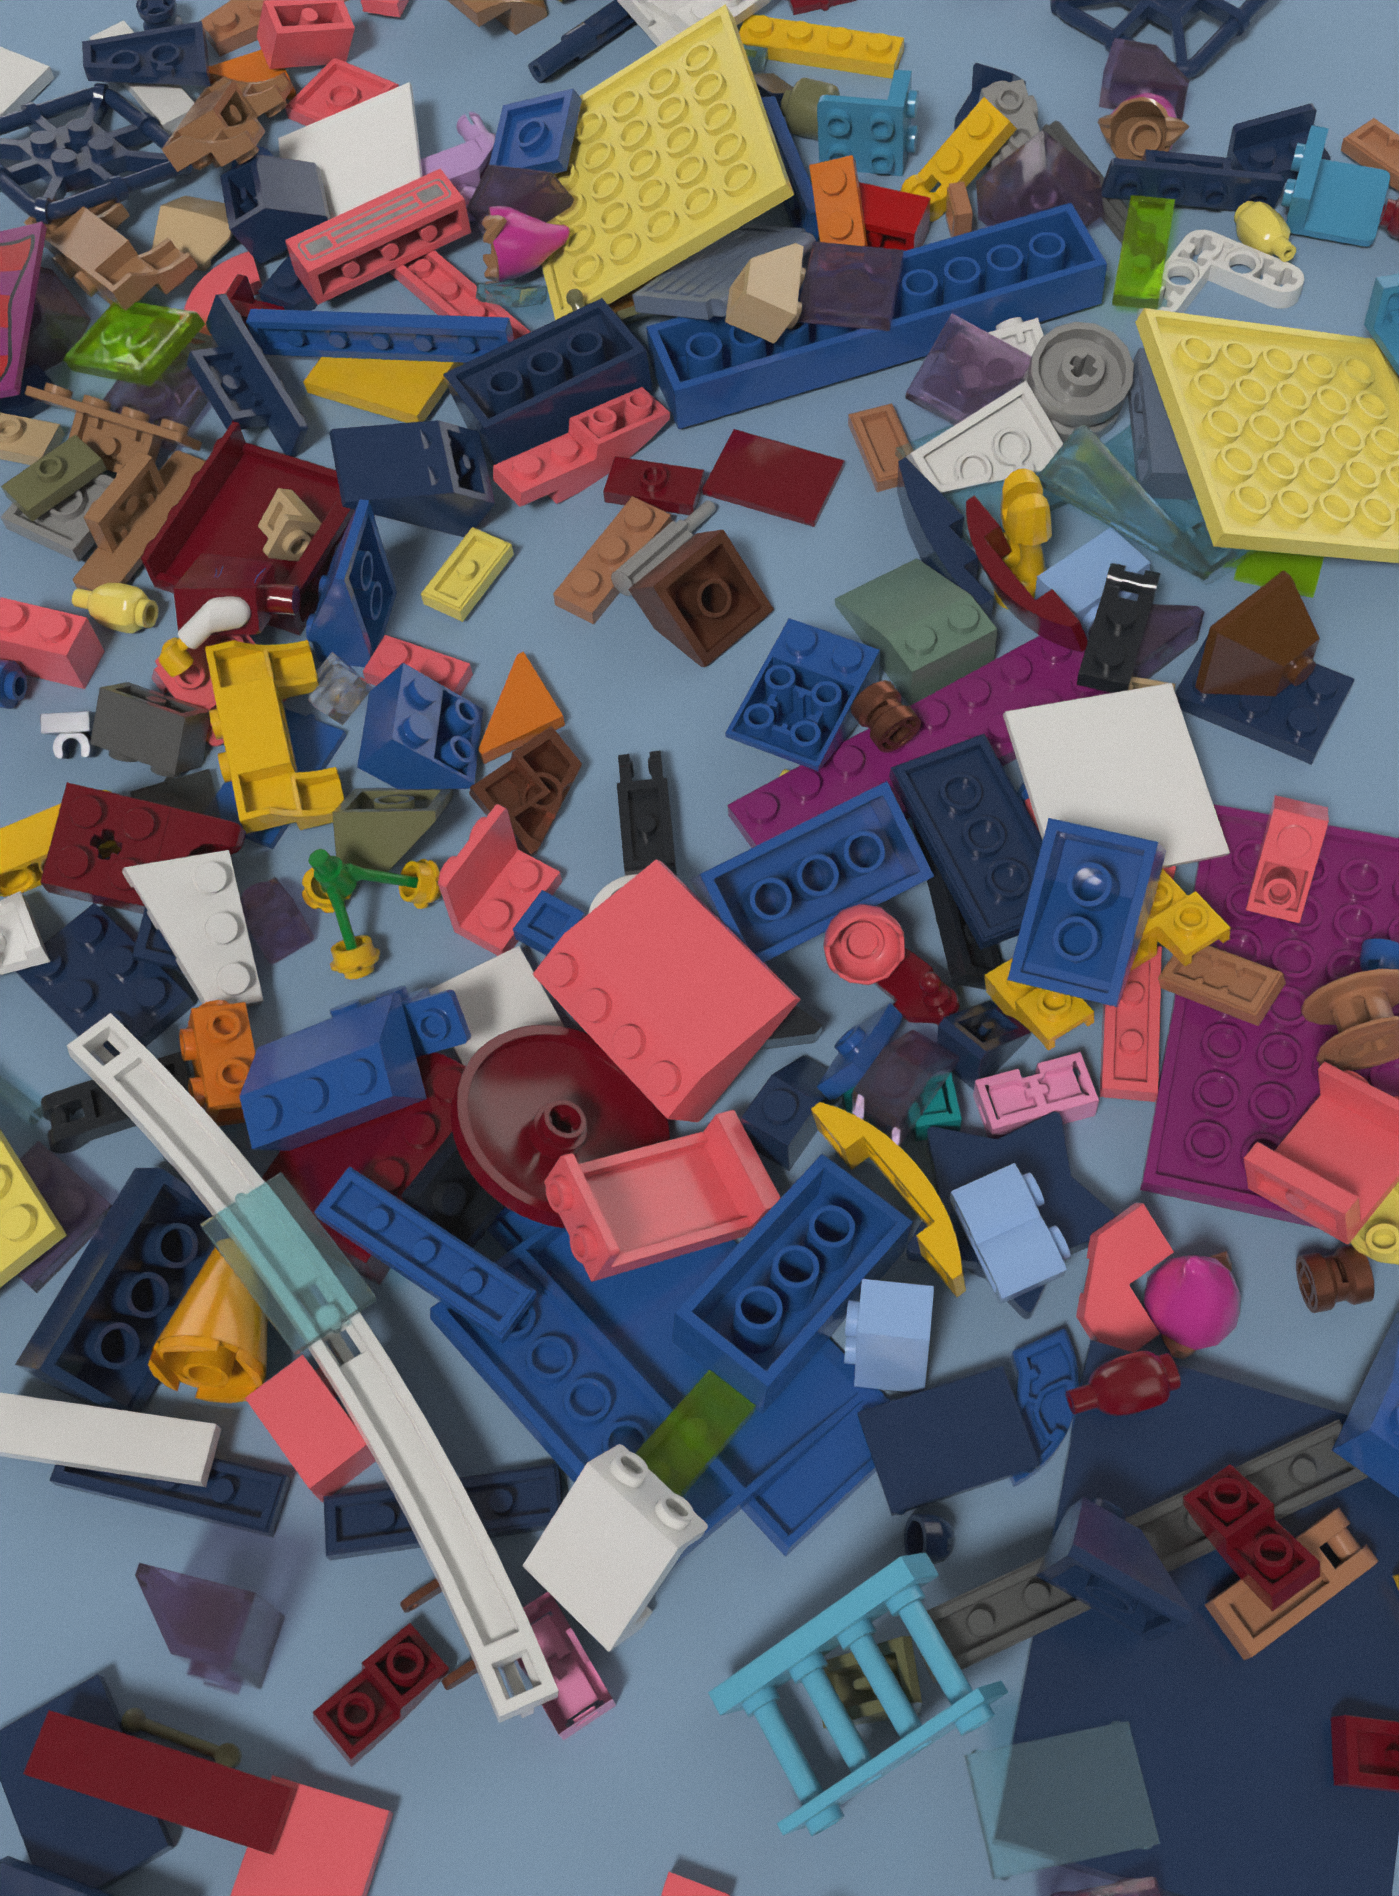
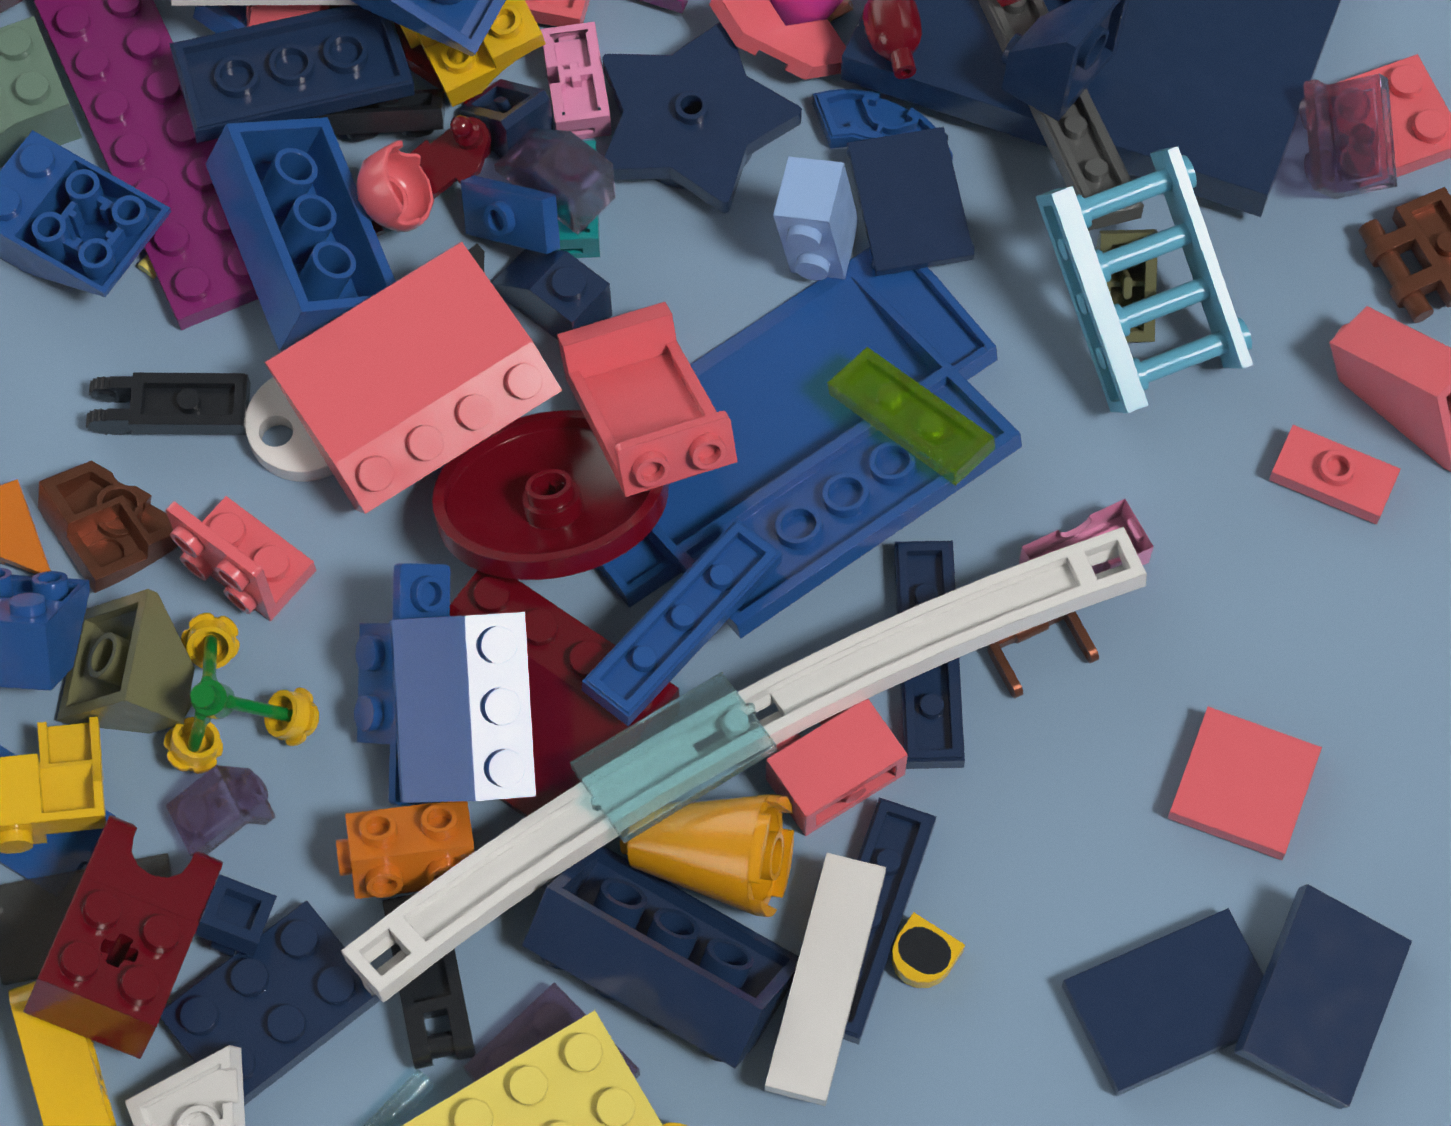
camera: 90 degrees left, 5 degrees up
dark red slope [23,1710,296,1855] -> none
olive hinge [121,1708,242,1769] -> none
white wing [122,850,264,1007] -> none
clear purple slope [135,1563,285,1695] -> none
dark red slope [312,1623,449,1767] -> none
black bracket [401,1132,504,1248] -> none
white tile [429,946,565,1066] -> none
blue plate [513,890,586,956] -> none
white panel [522,1444,708,1652] -> none
blue brick [672,1154,913,1414] -> none
yellow slope [811,1102,966,1297] -> none
copper wheel [851,680,921,752] -> none
dark blue hinge [904,1514,955,1564] -> none
light blue brick [950,1163,1071,1304] -> none
clear light blue piece [964,1720,1160,1881] -> none
none -> tile [892,912,965,988]

